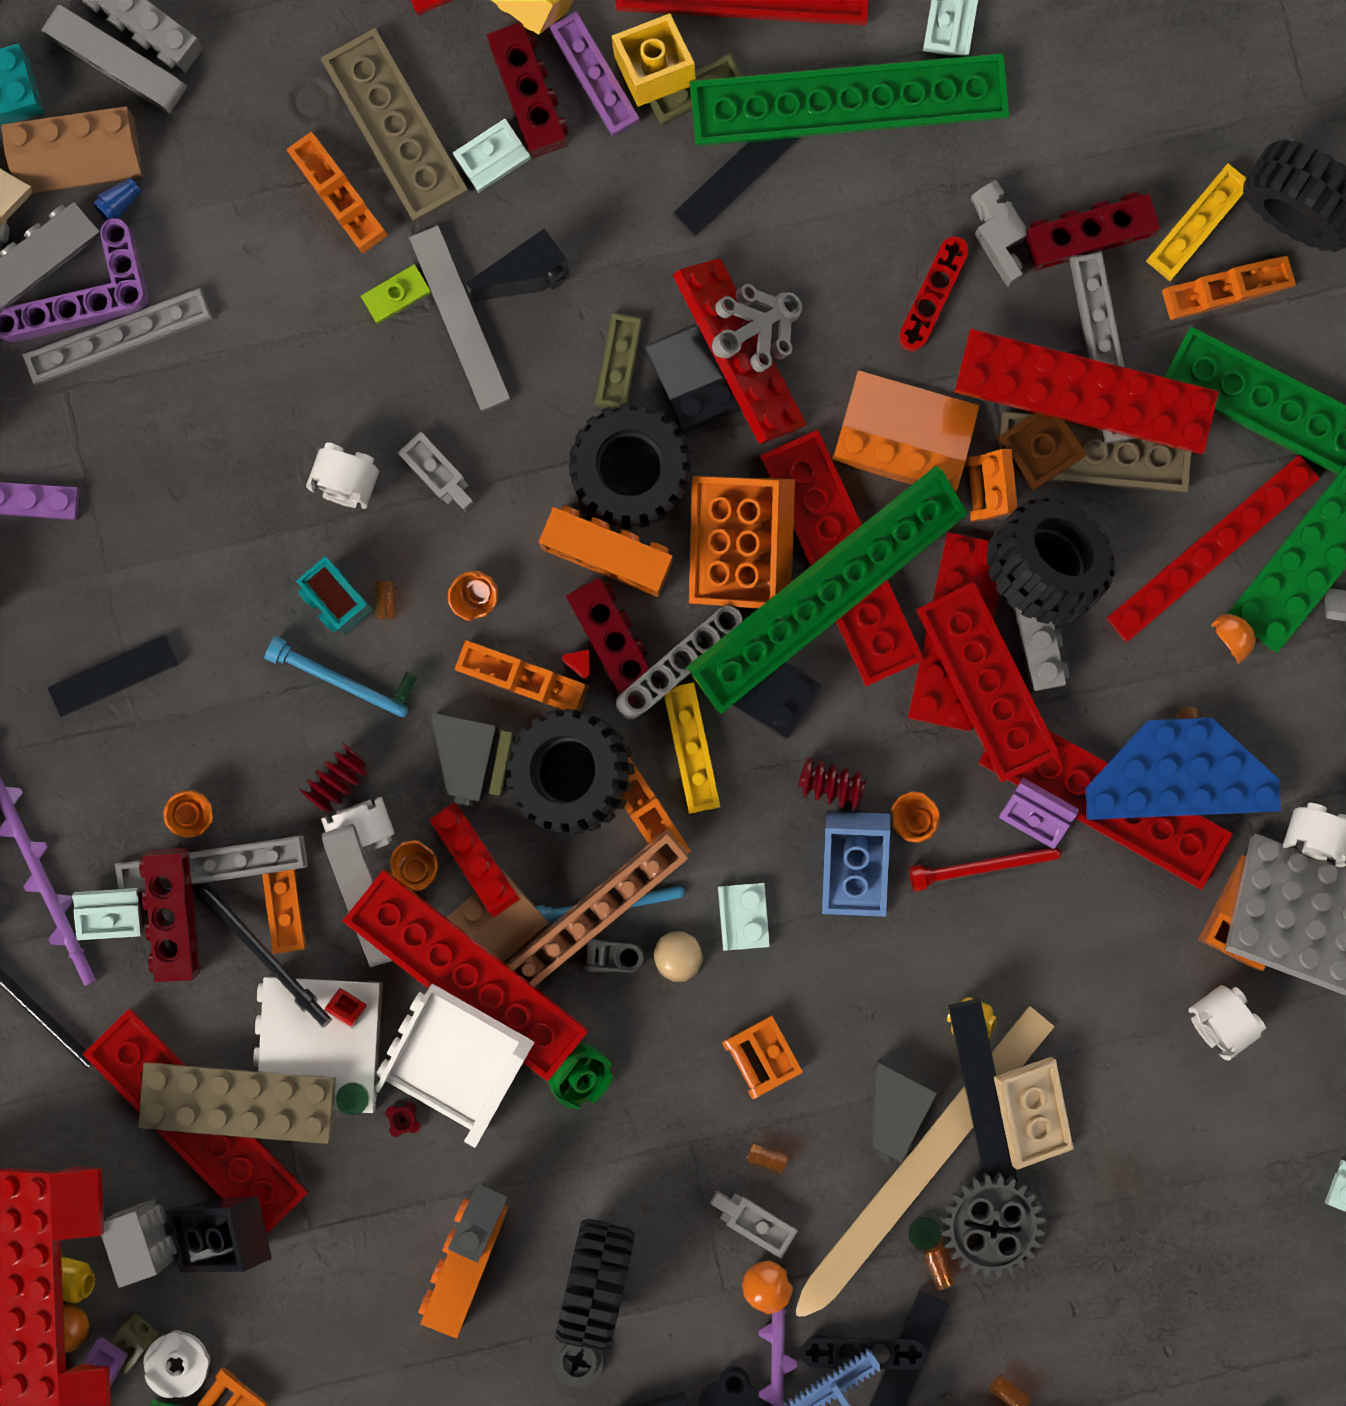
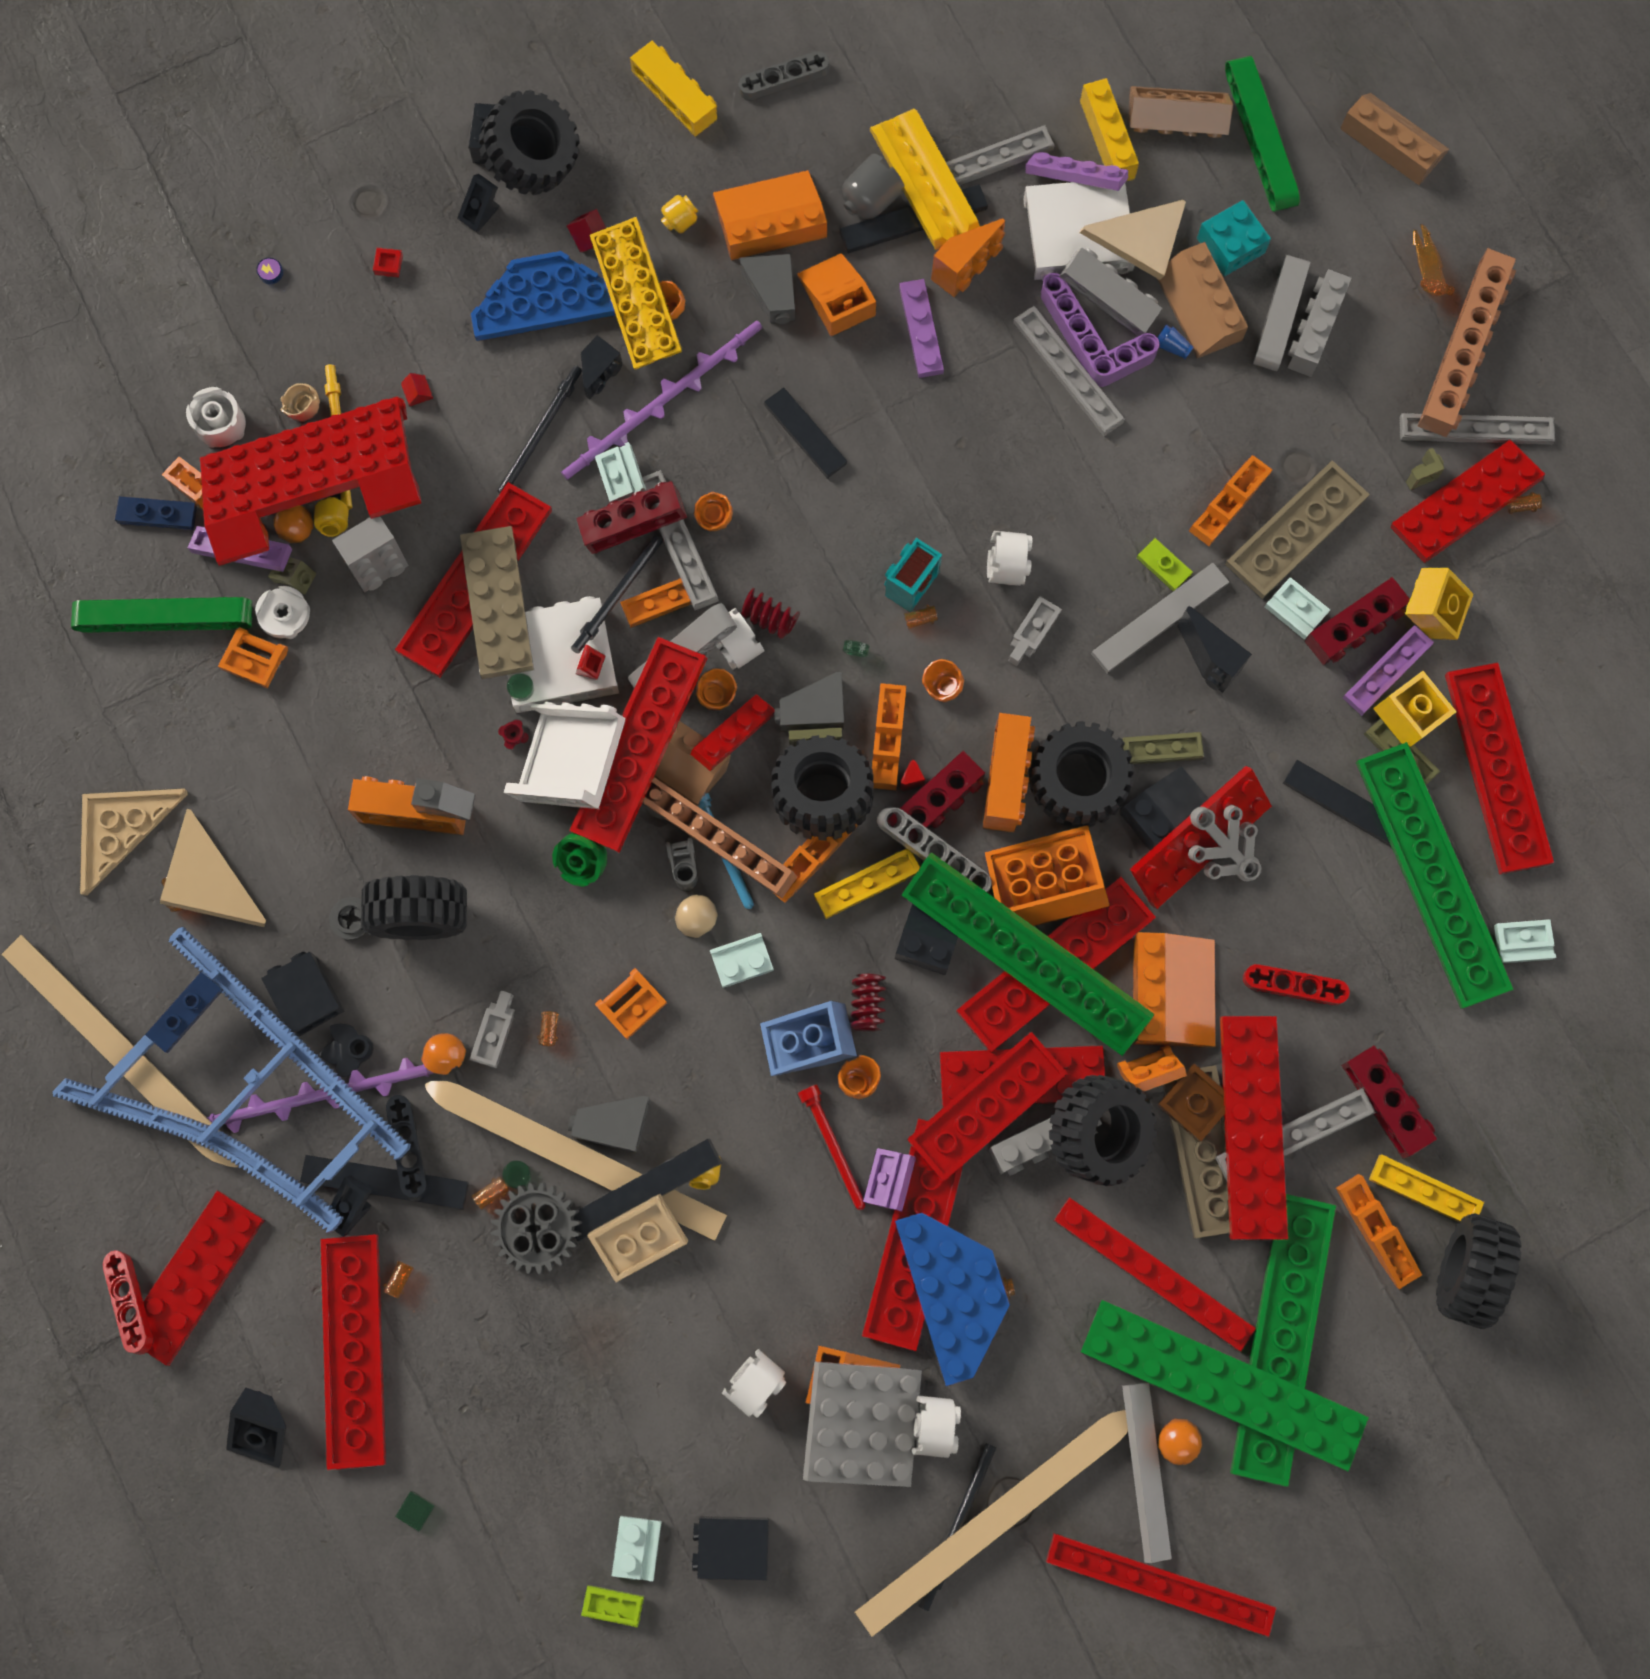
camera: 75 degrees right, 10 degrees down
black slope [166,1196,272,1272] -> none
dark azure piece [264,636,408,717] -> none
light grey plate [970,180,1027,287] -> none
orange hair [1211,614,1256,664] -> none

